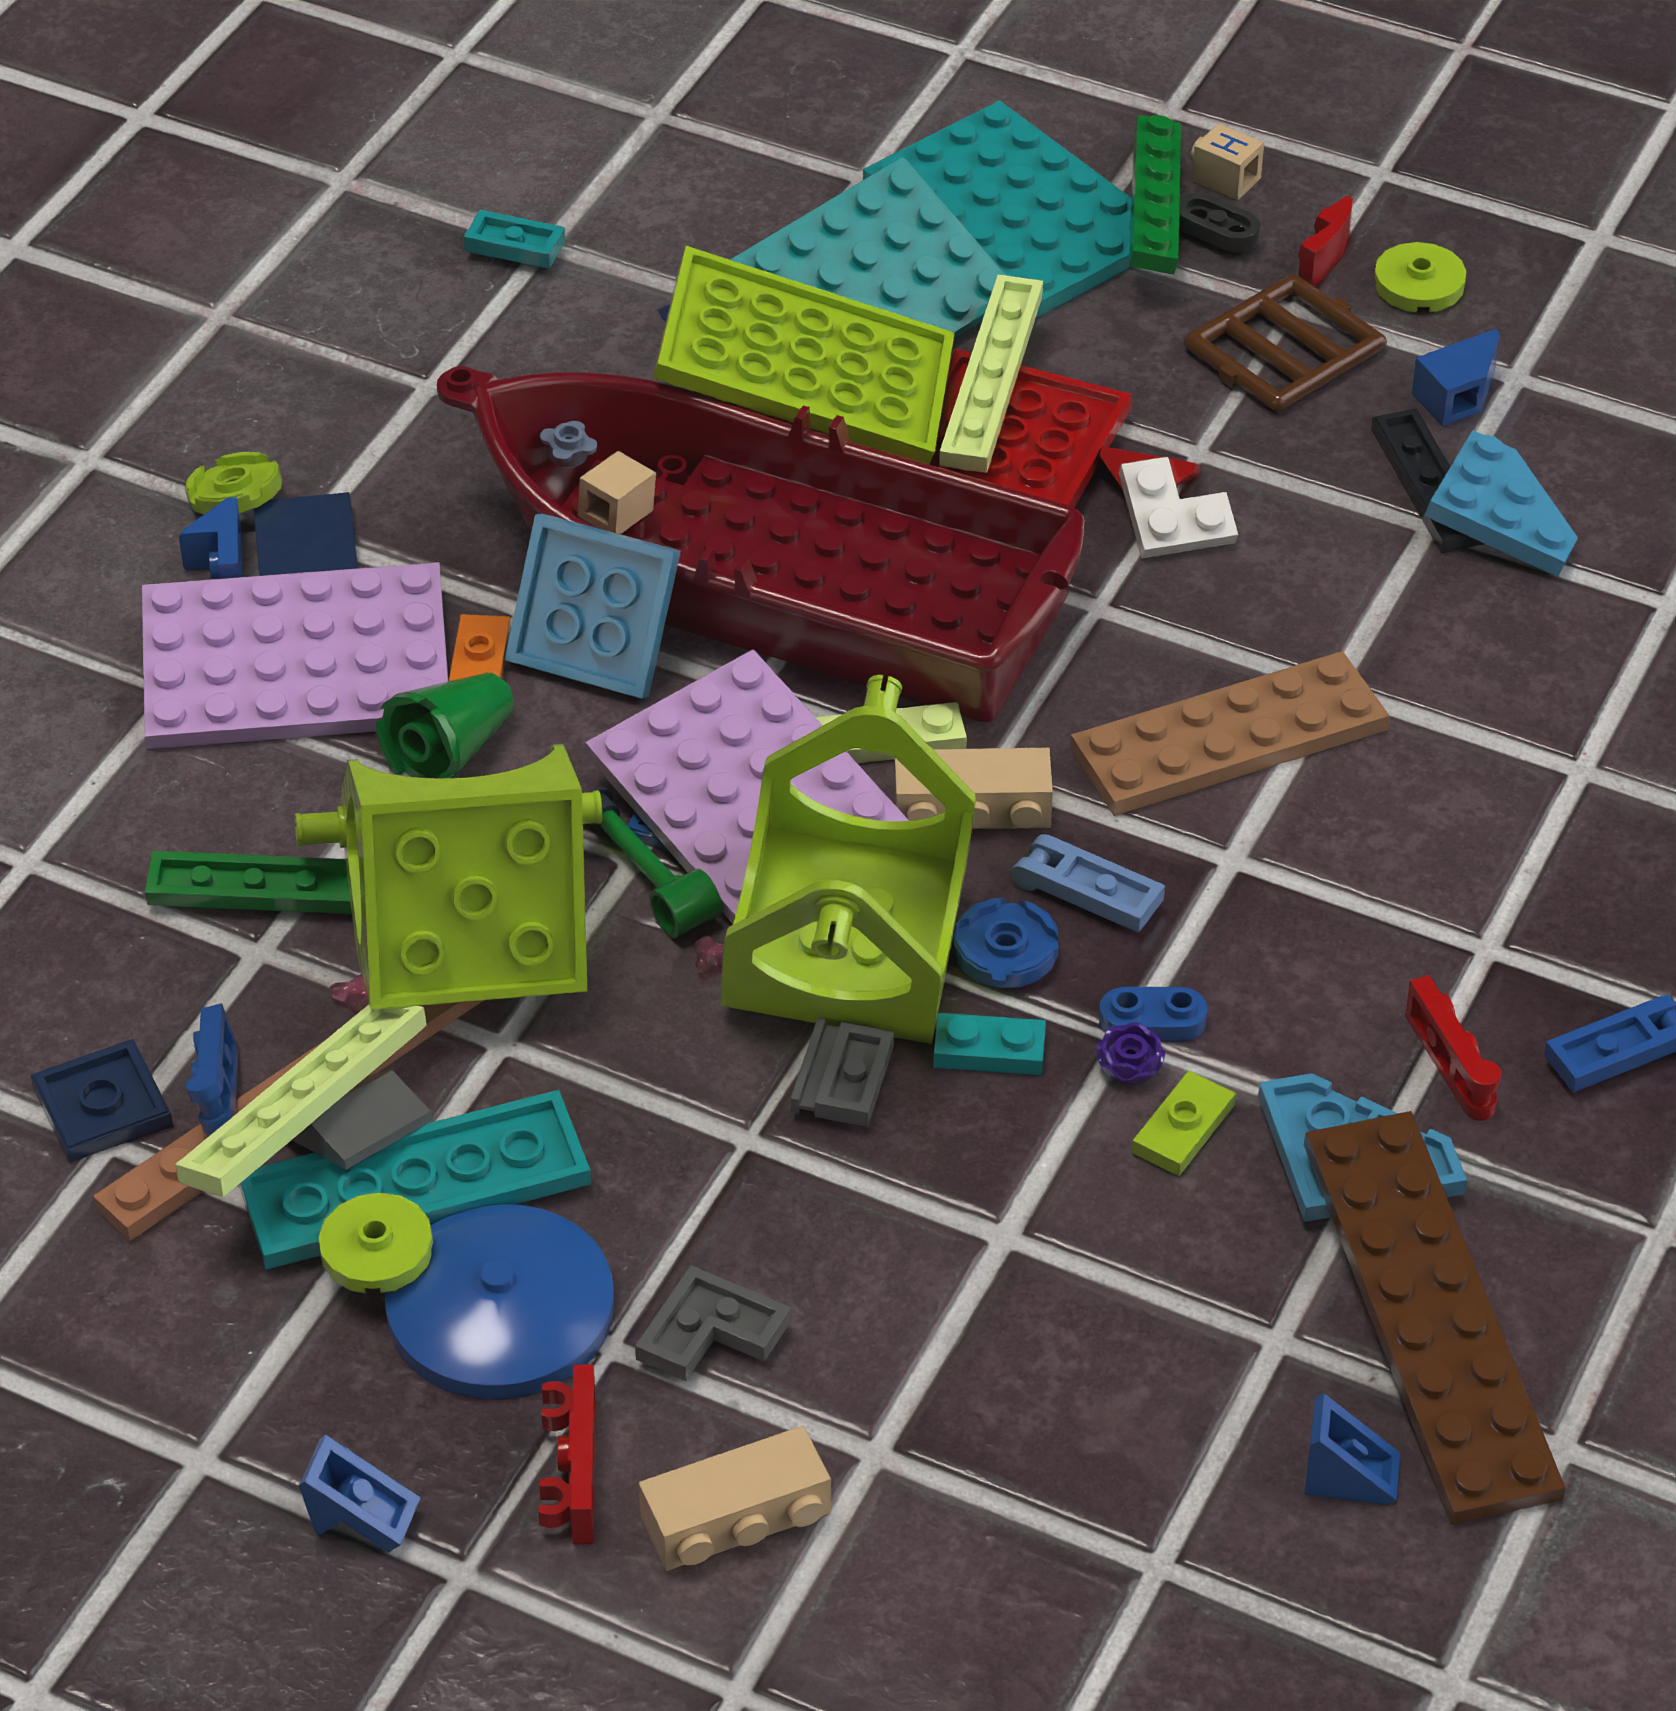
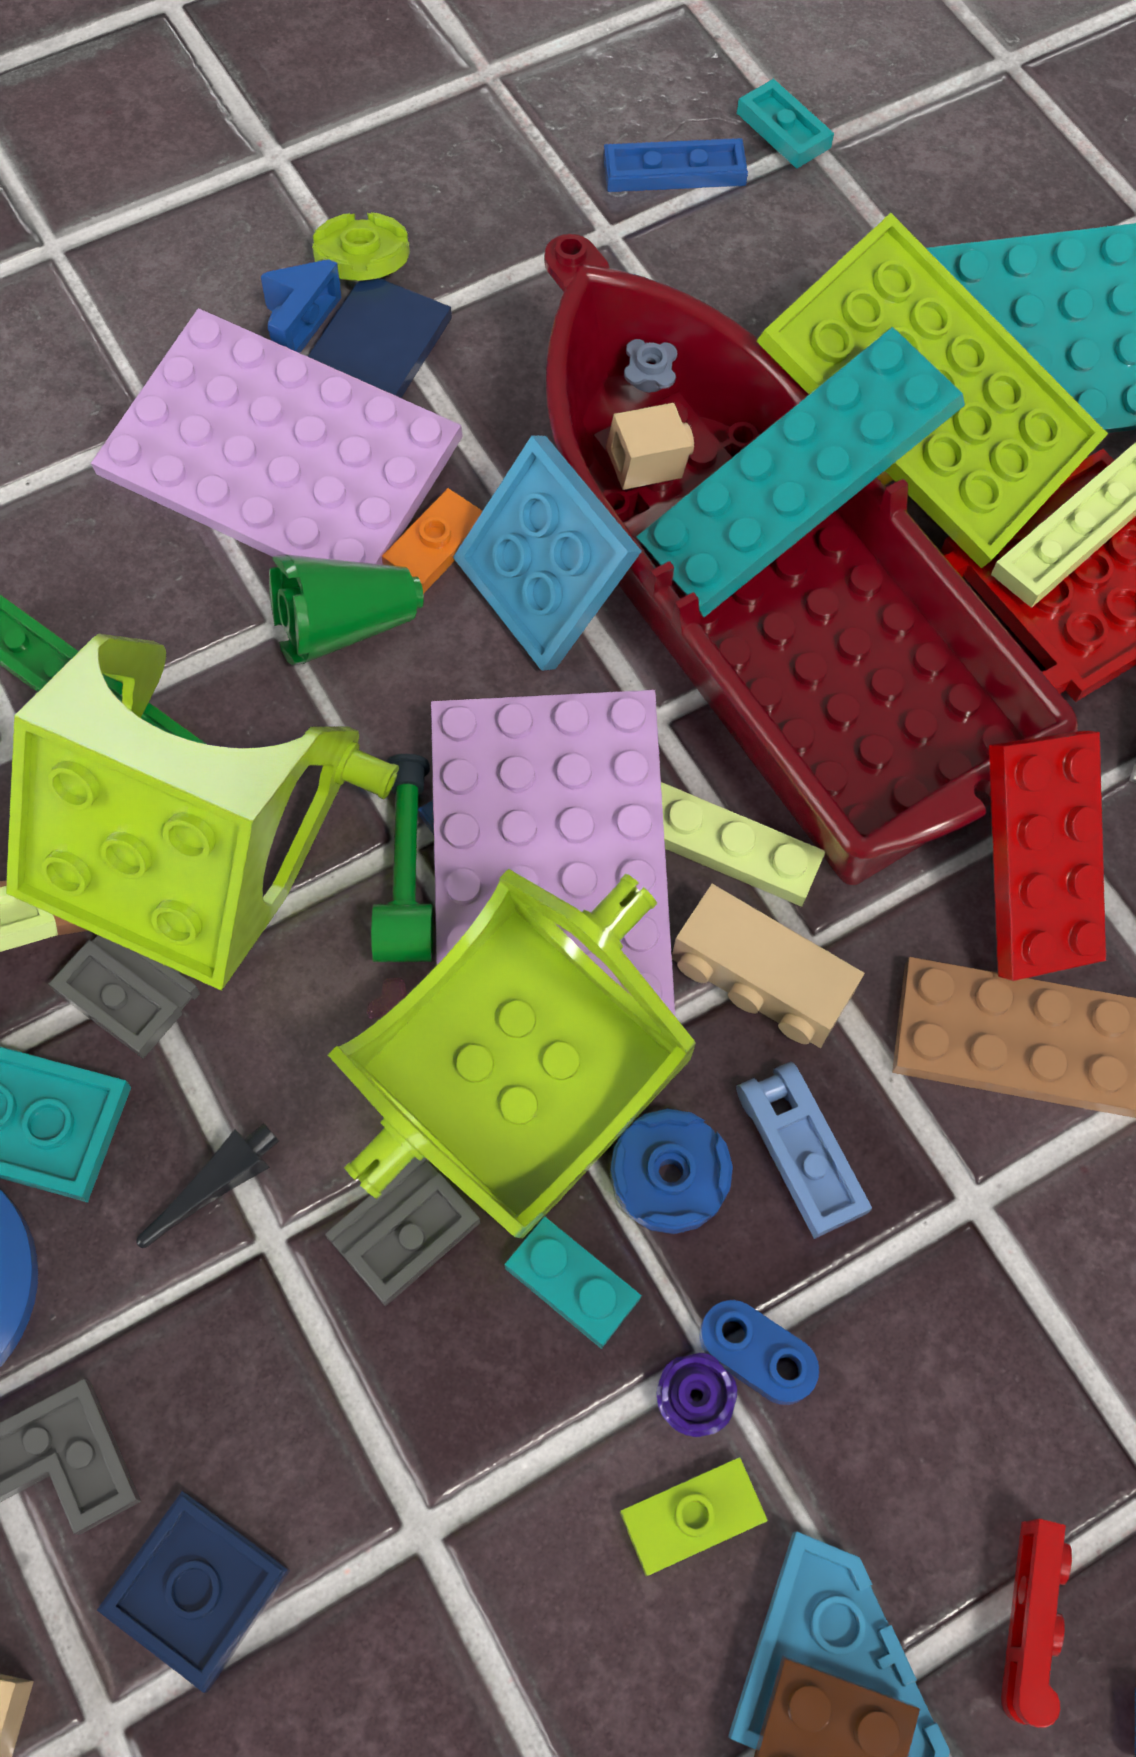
camera: 30 degrees right, 20 degrees up
none -> dark grey plate [49,935,200,1059]
none -> dark blue tile [97,1491,290,1693]
none -> black piece [136,1123,279,1248]
none -> blue tile [603,138,748,192]
none -> teal plate [636,327,965,617]
none -> red plate [989,730,1106,981]

